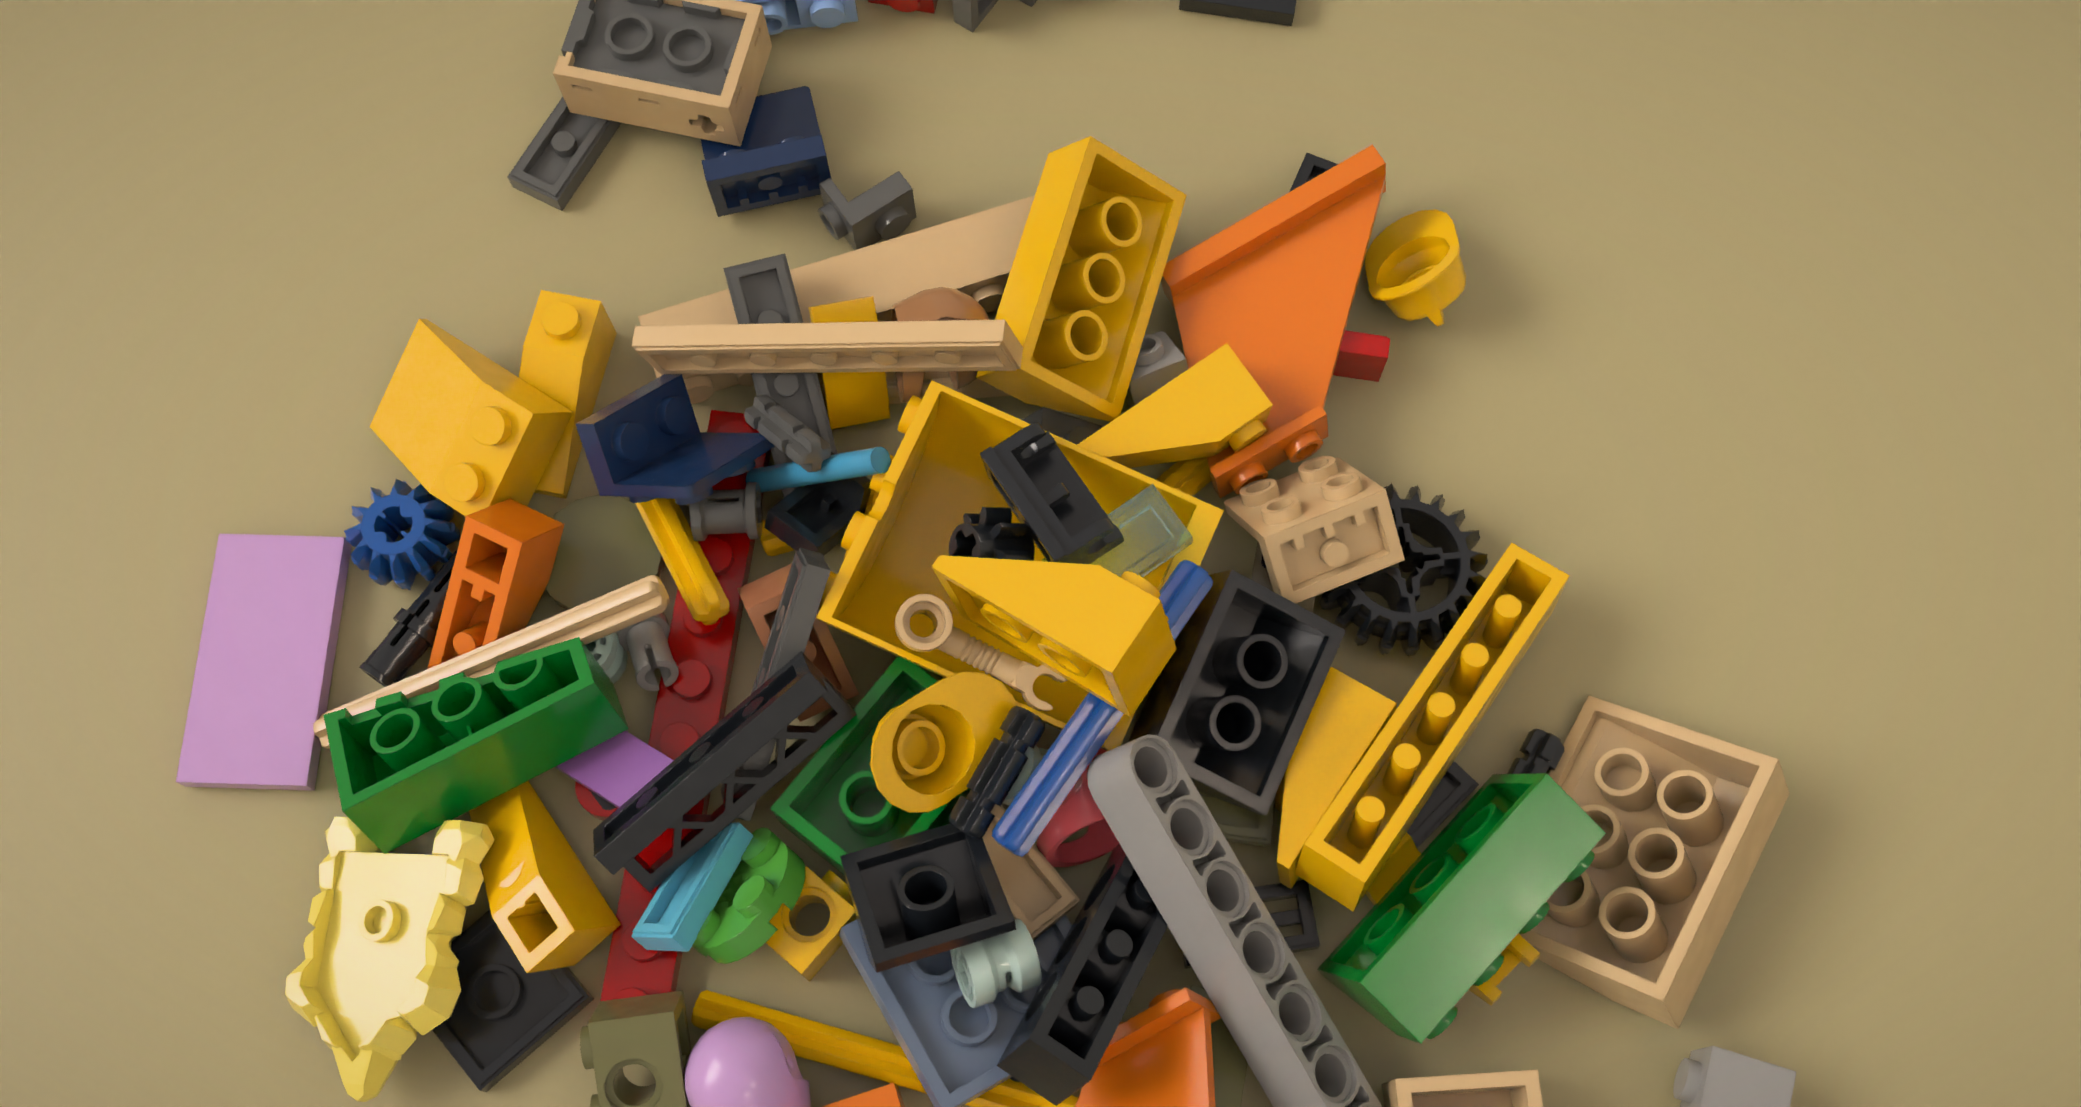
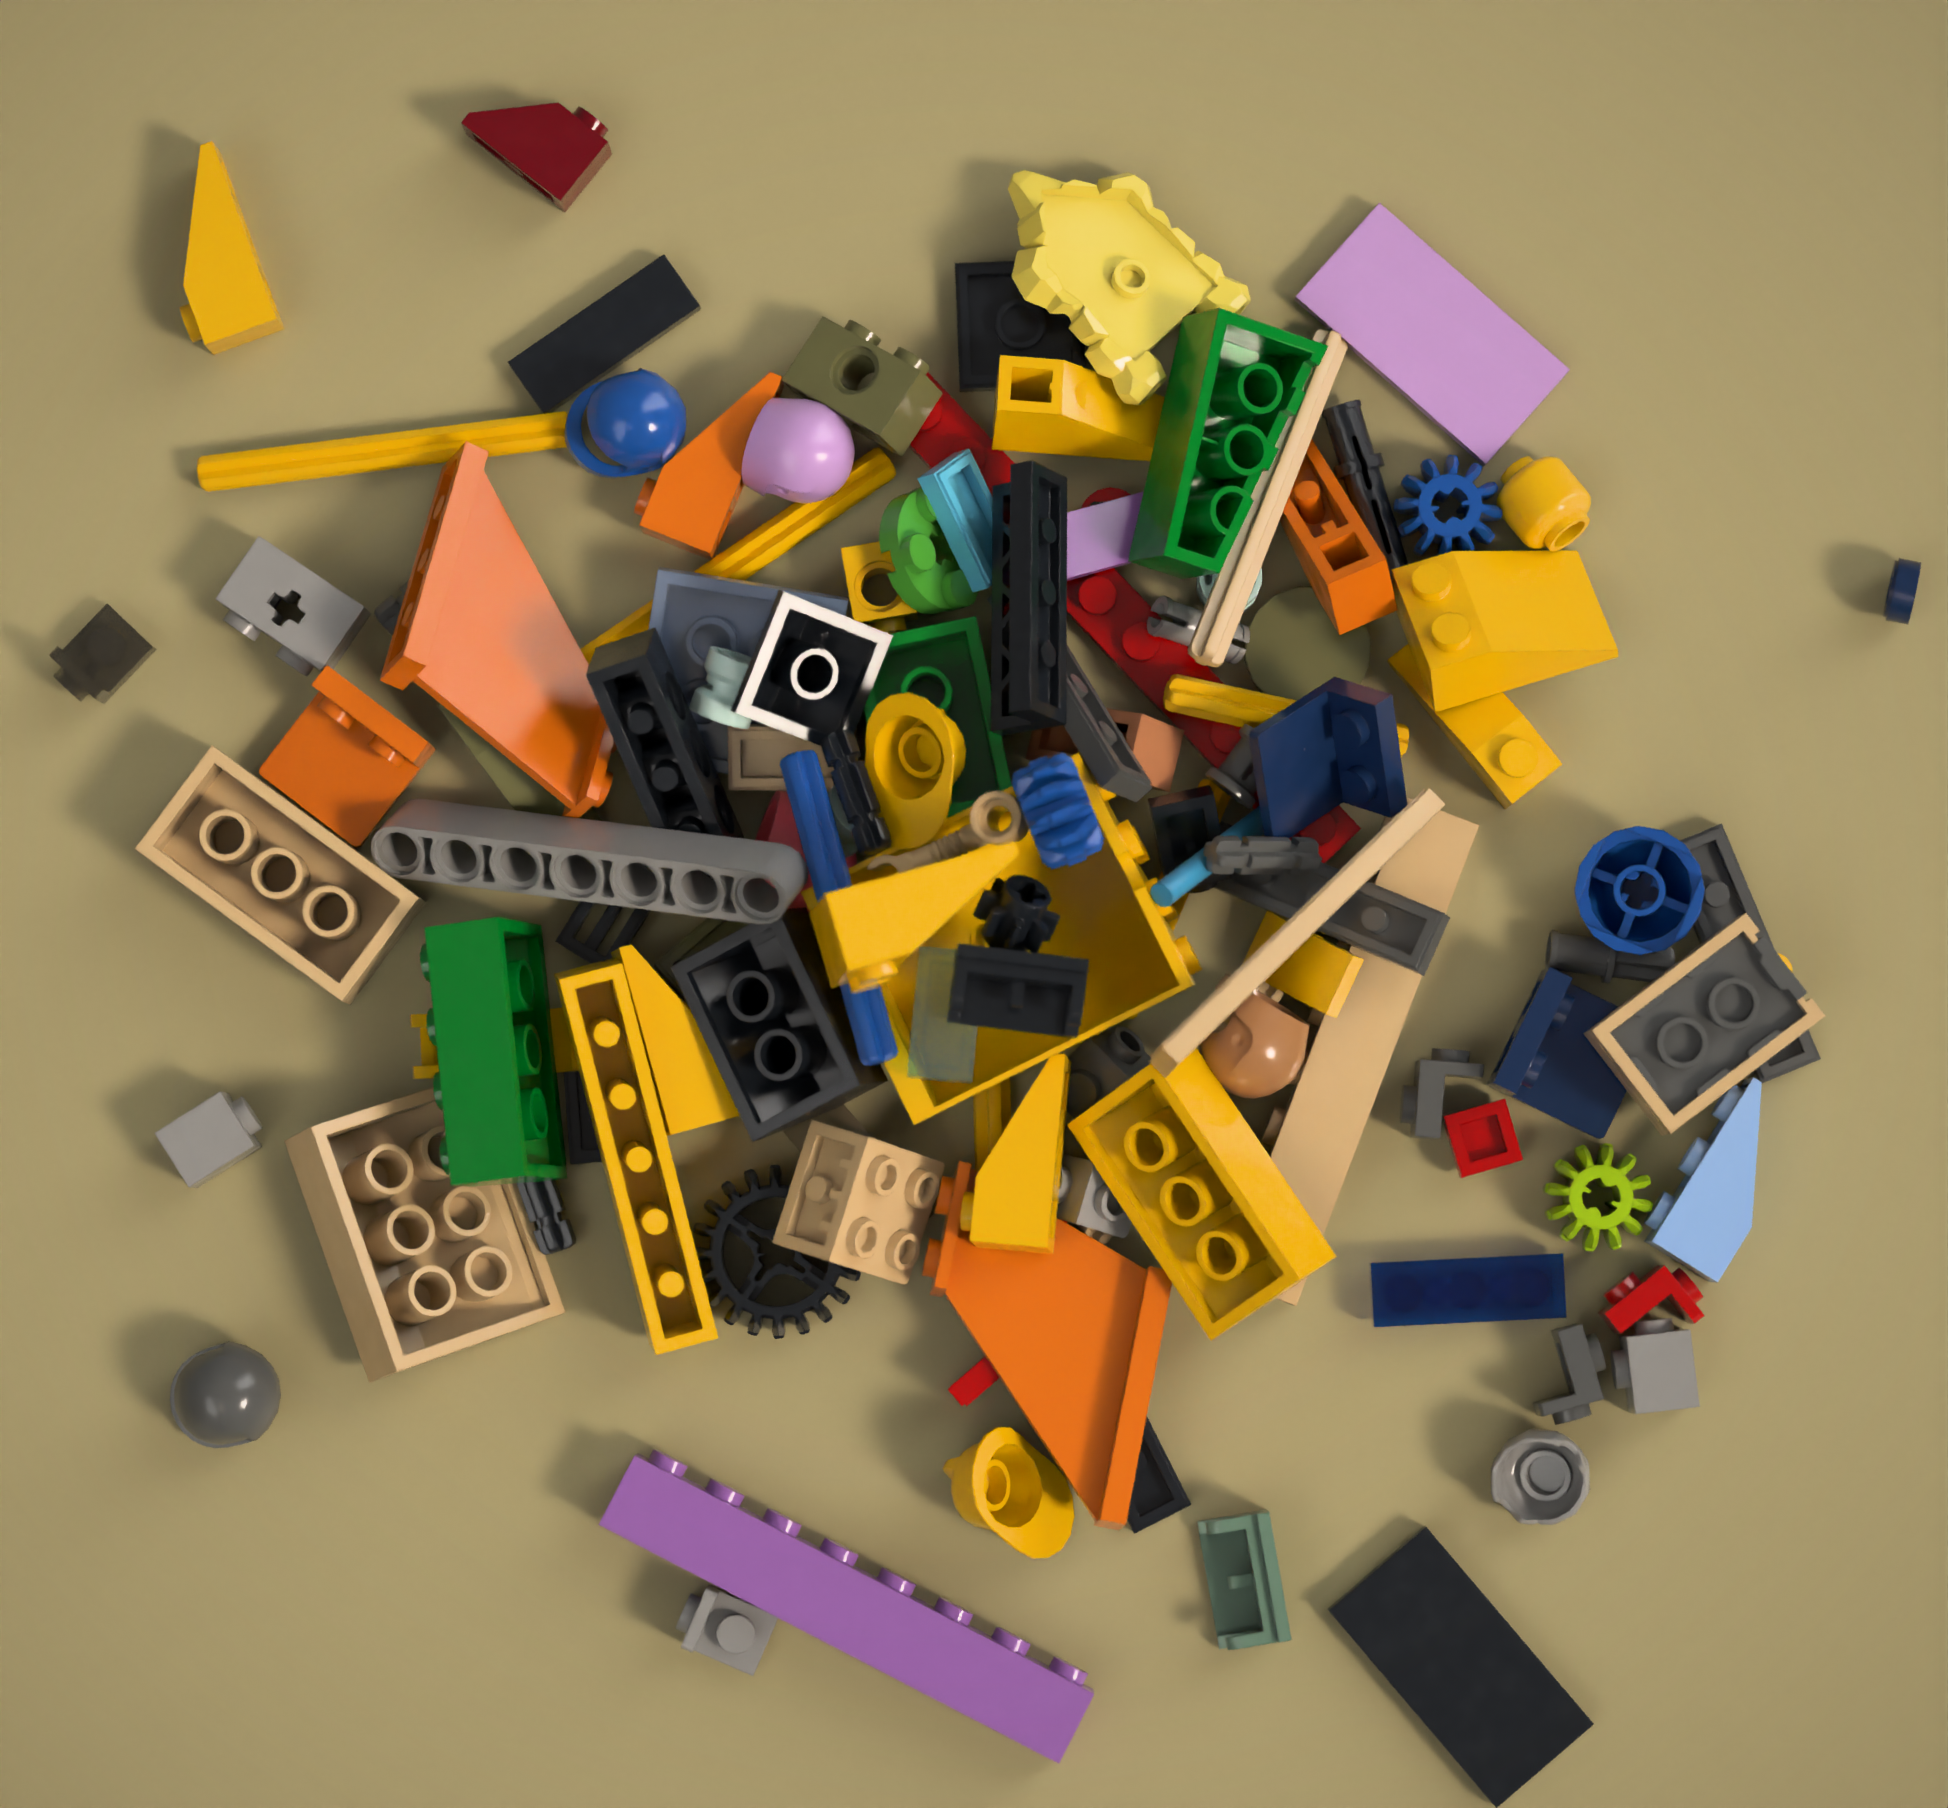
camera: 130 degrees right, 15 degrees up
none -> dark grey helmet [170,1341,281,1448]
none -> medium lavender brick [599,1449,1094,1763]
none -> light grey bracket [675,1585,778,1676]
none -> blue gear [1012,753,1104,869]
none -> sand green hinge [1197,1509,1292,1650]
none -> clear blue plate [1369,1253,1567,1327]
none -> red plate [1442,1099,1523,1178]
none -> yellow head [1496,456,1591,552]
none -> lime gear [1543,1143,1653,1252]
none -> dark grey axle [1545,930,1675,983]
none -> blue cylinder [1575,826,1705,955]
none -> dark blue tile [1883,558,1921,625]

